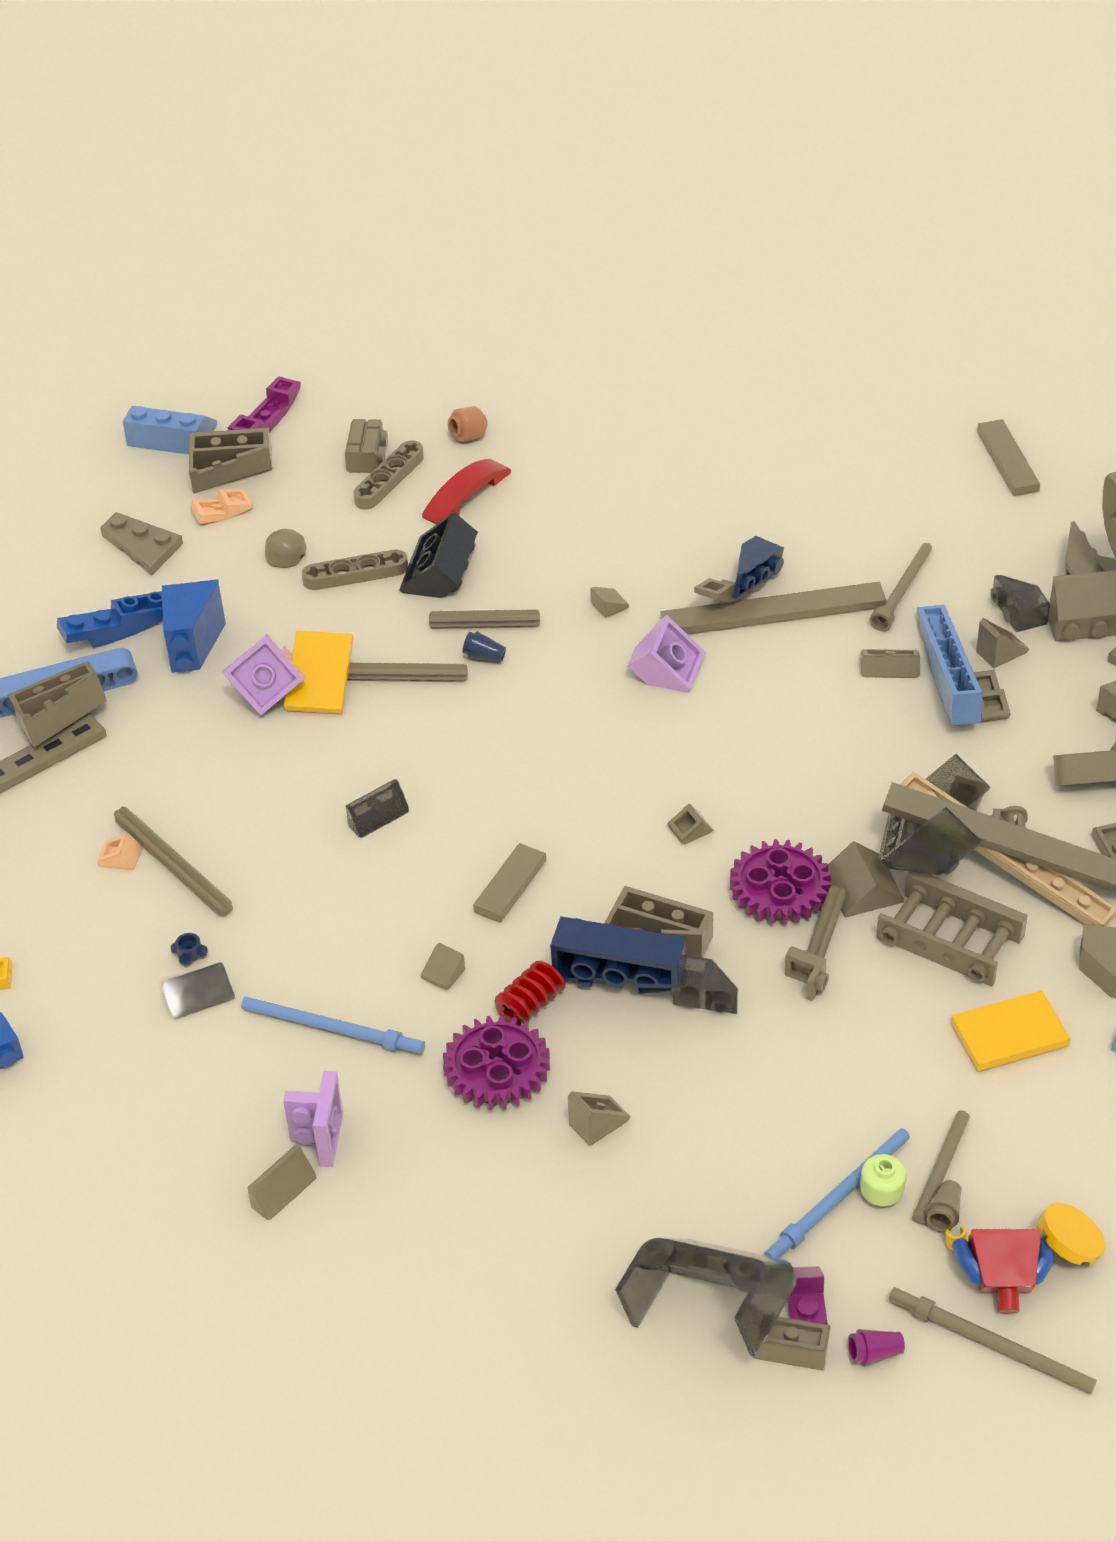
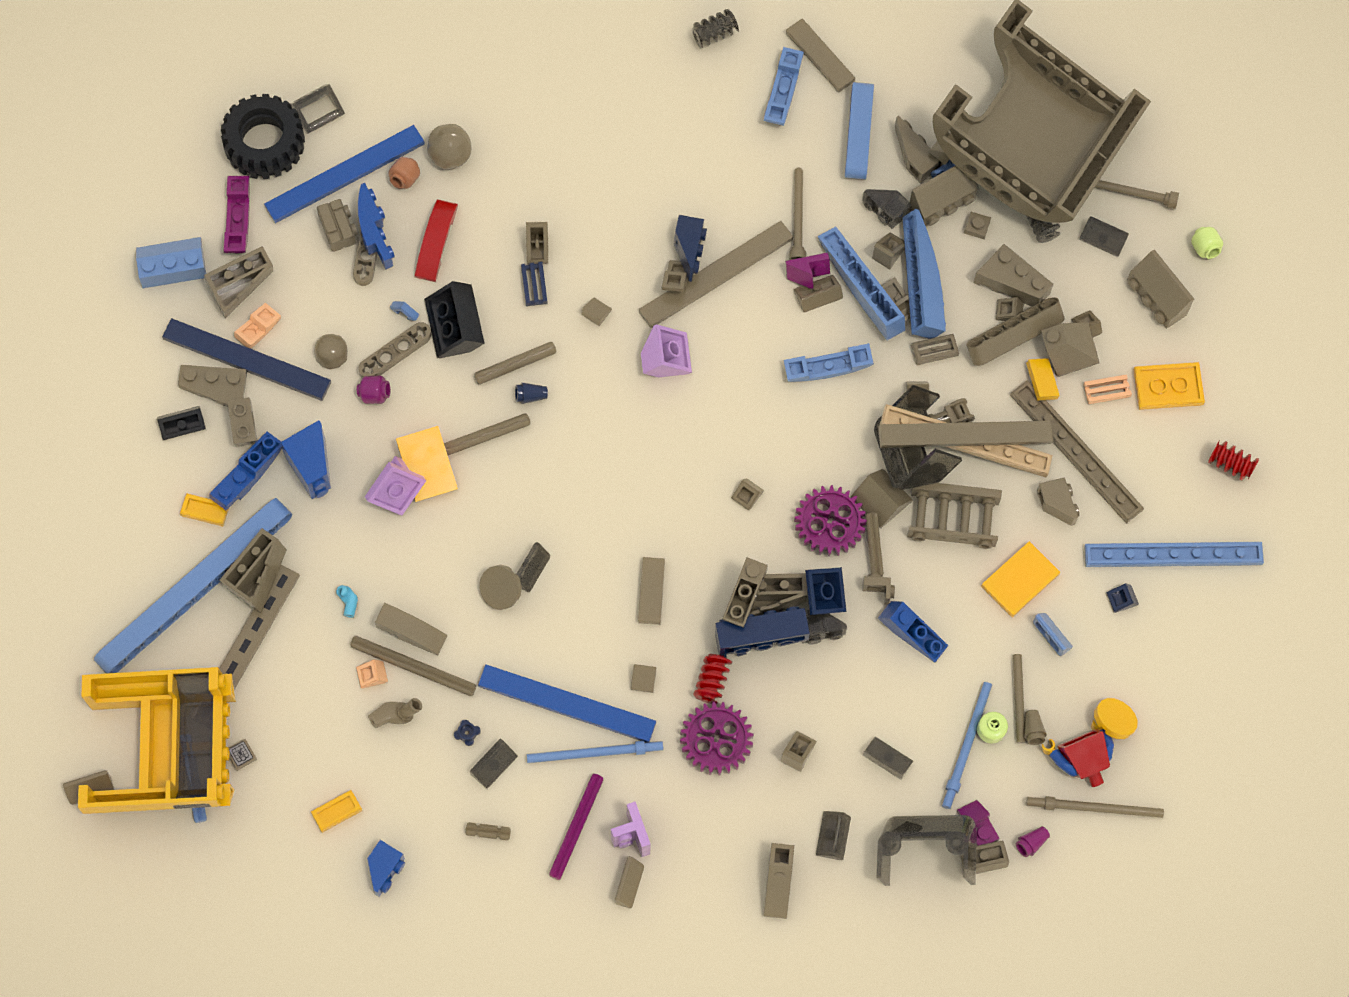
camera: 30 degrees left, 25 degrees up
none -> black slope [157,406,206,440]
none -> dark blue tile [162,318,331,401]
none -> yellow tile [180,493,229,527]
none -> black tyre [221,94,305,179]
none -> dark tan brick [227,397,257,447]
none -> blue tile [264,125,425,223]
none -> clear smoke tile [290,84,345,134]
none -> medium azure arm [336,585,358,618]
none -> magenta head [356,376,391,404]
none -> blue slope [358,183,395,270]
none -> dark tan arm [368,698,422,728]
none -> dark tan slope [375,603,447,656]
none -> medium blue tile [390,301,419,321]
none -> dark tan piece [427,124,472,170]
none -> dark tan axle [465,822,511,840]
none -> blue tile [478,665,656,743]
none -> dark tan tile [479,565,522,610]
none -> dark blue tile [521,262,548,306]
none -> dark tan slope [526,222,548,264]
none -> magenta axle [549,773,603,880]
none -> clear smoke piece [692,9,739,49]
none -> dark tan slope [722,557,768,628]
none -> medium blue slope [764,47,804,126]
none -> dark tan slope [764,843,795,919]
none -> medium blue slope [784,343,874,382]
none -> magenta slope [785,253,830,289]
none -> dark blue slope [805,567,847,615]
none -> clear smoke slope [816,811,851,860]
none -> medium blue beam [845,82,874,180]
none -> clear smoke slope [863,736,913,780]
none -> blue slope [878,601,948,662]
none -> medium blue slope [902,209,946,339]
none -> dark tan tile [911,334,959,365]
none -> medium blue slope [1033,613,1073,656]

